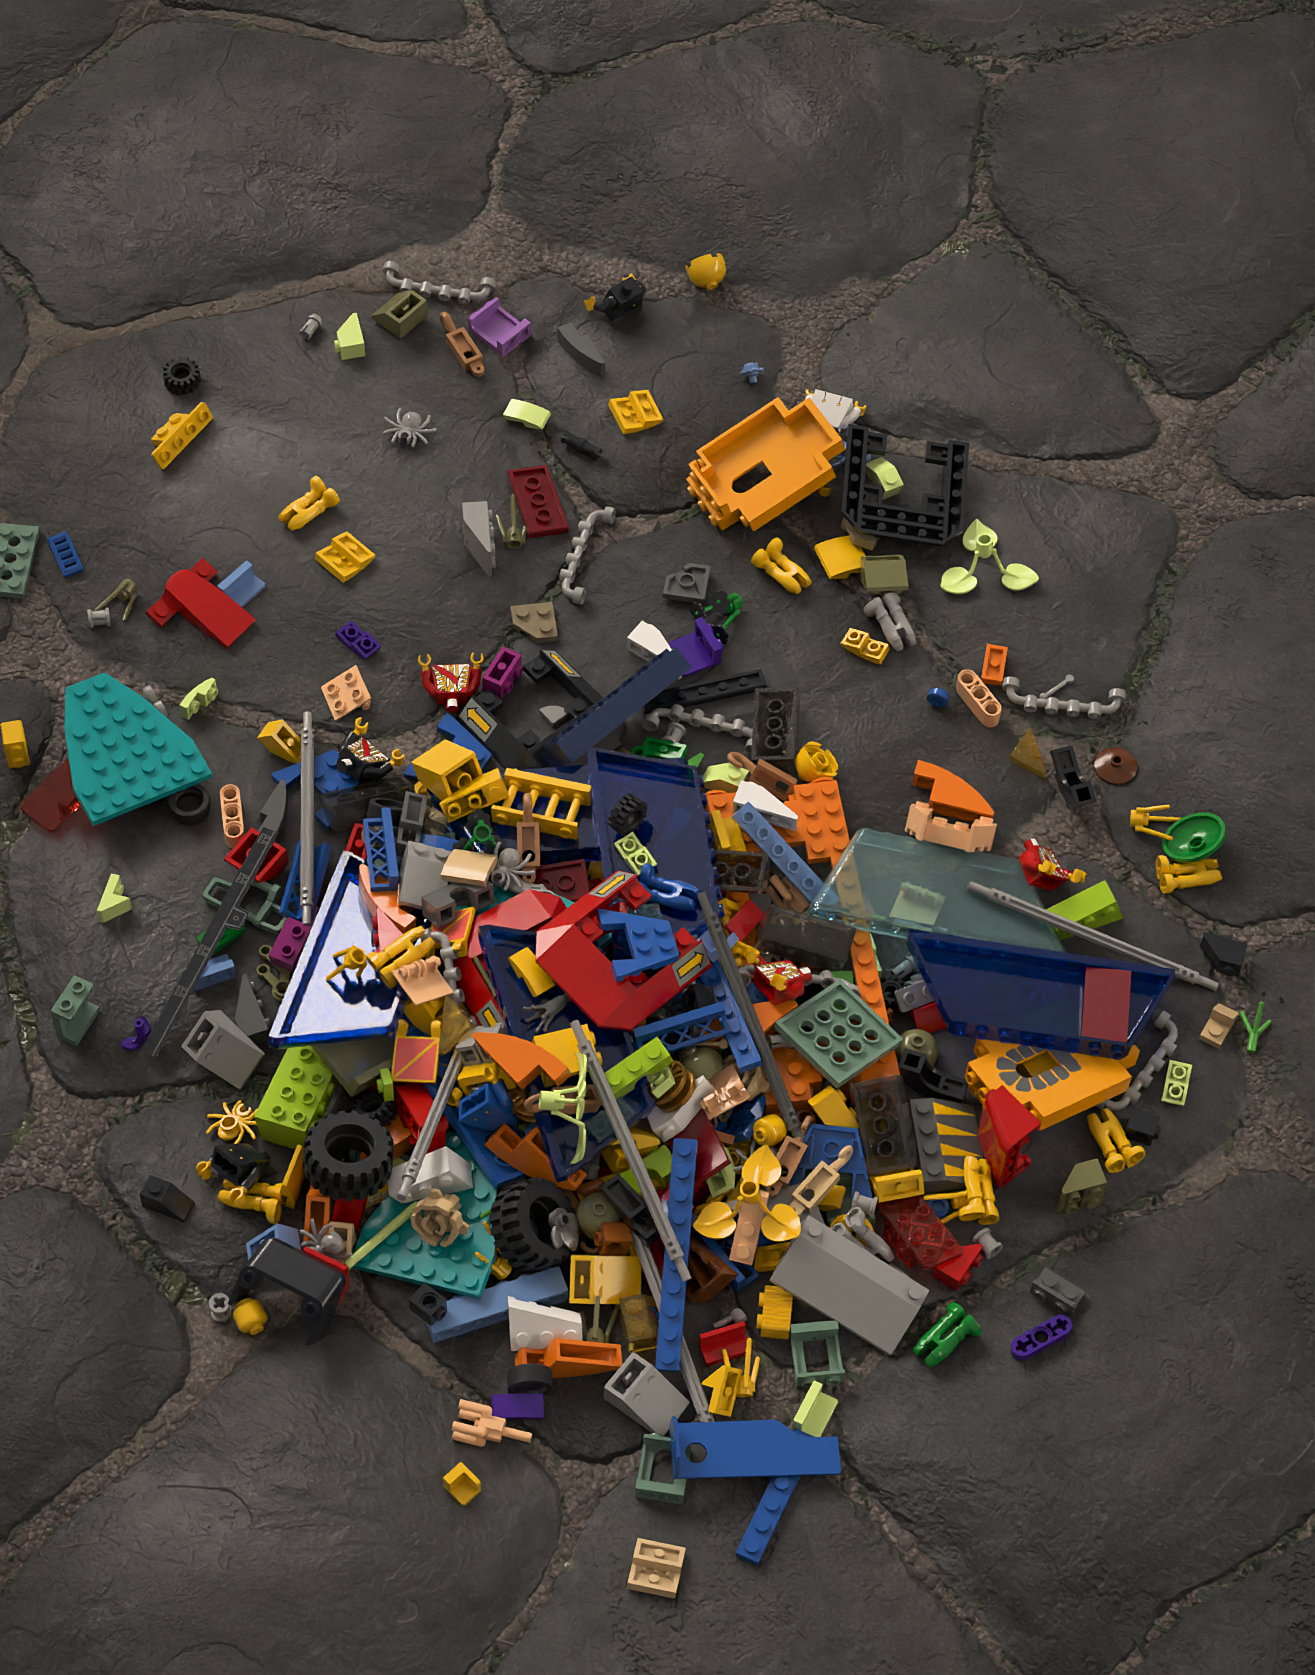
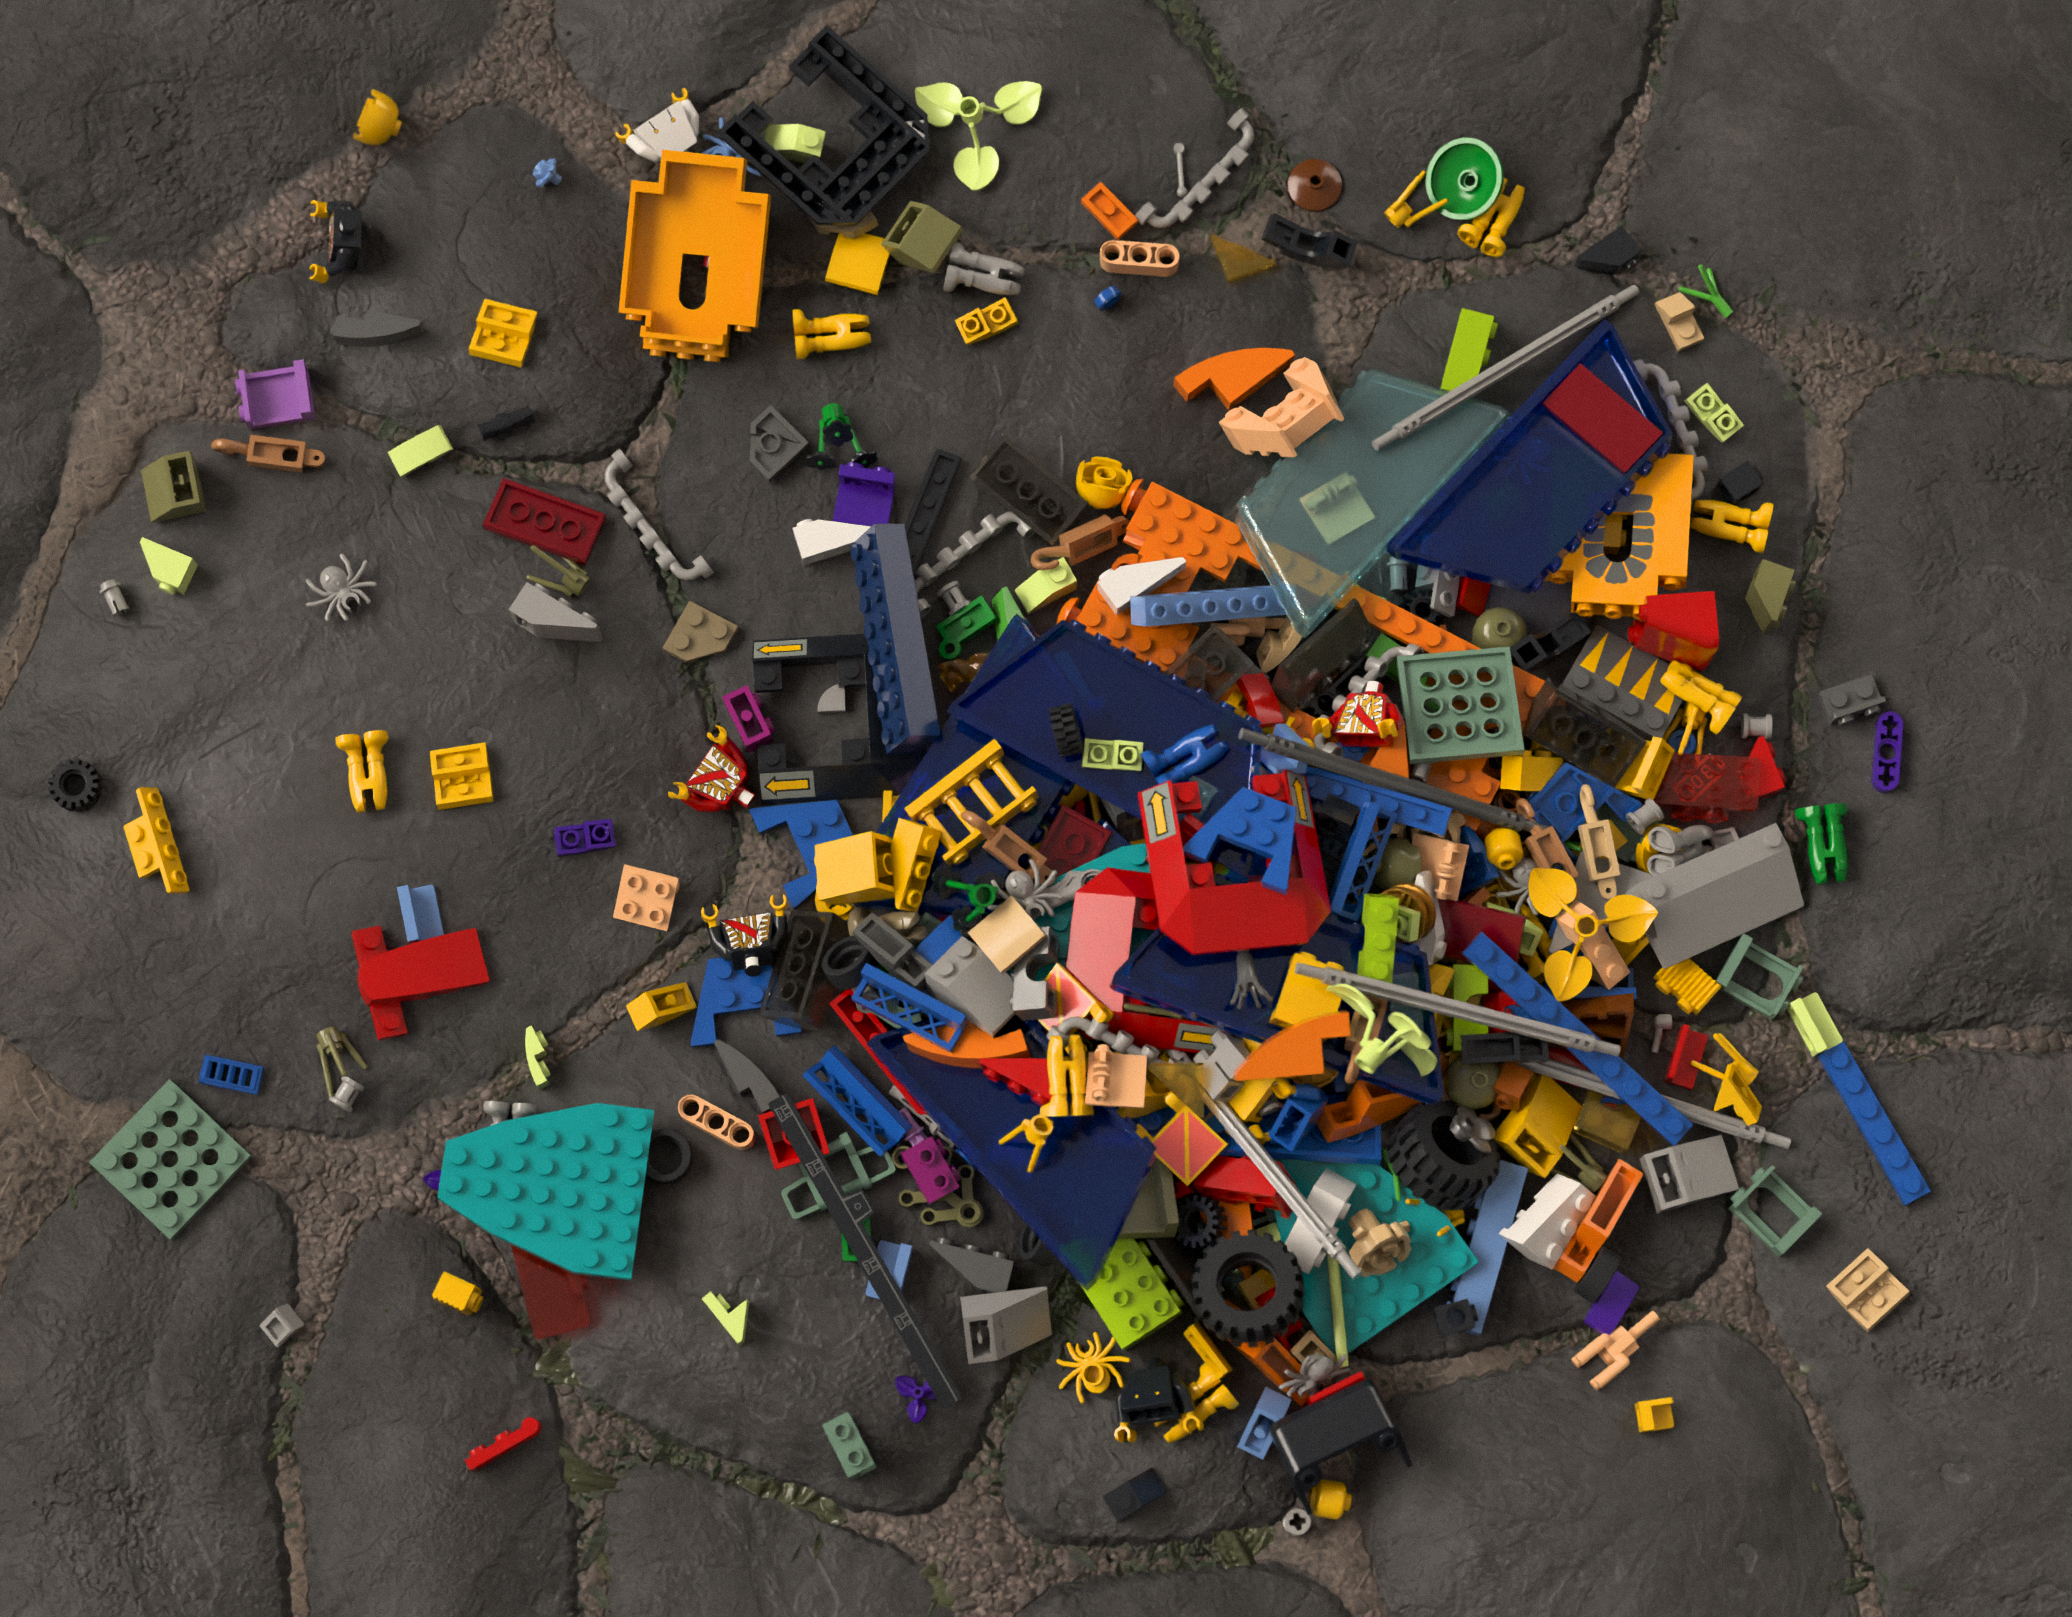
camera: 50 degrees left, 20 degrees up
light grey axle [300,712,314,926] -> none
lime plate [376,1068,394,1102] -> none
light grey bar [383,261,497,305] -> none
yellow slope [508,947,555,997] -> none
blue piece [669,1416,841,1479] -> none
yellow panel [710,810,747,860] -> none
red torso [1019,839,1087,891] -> none

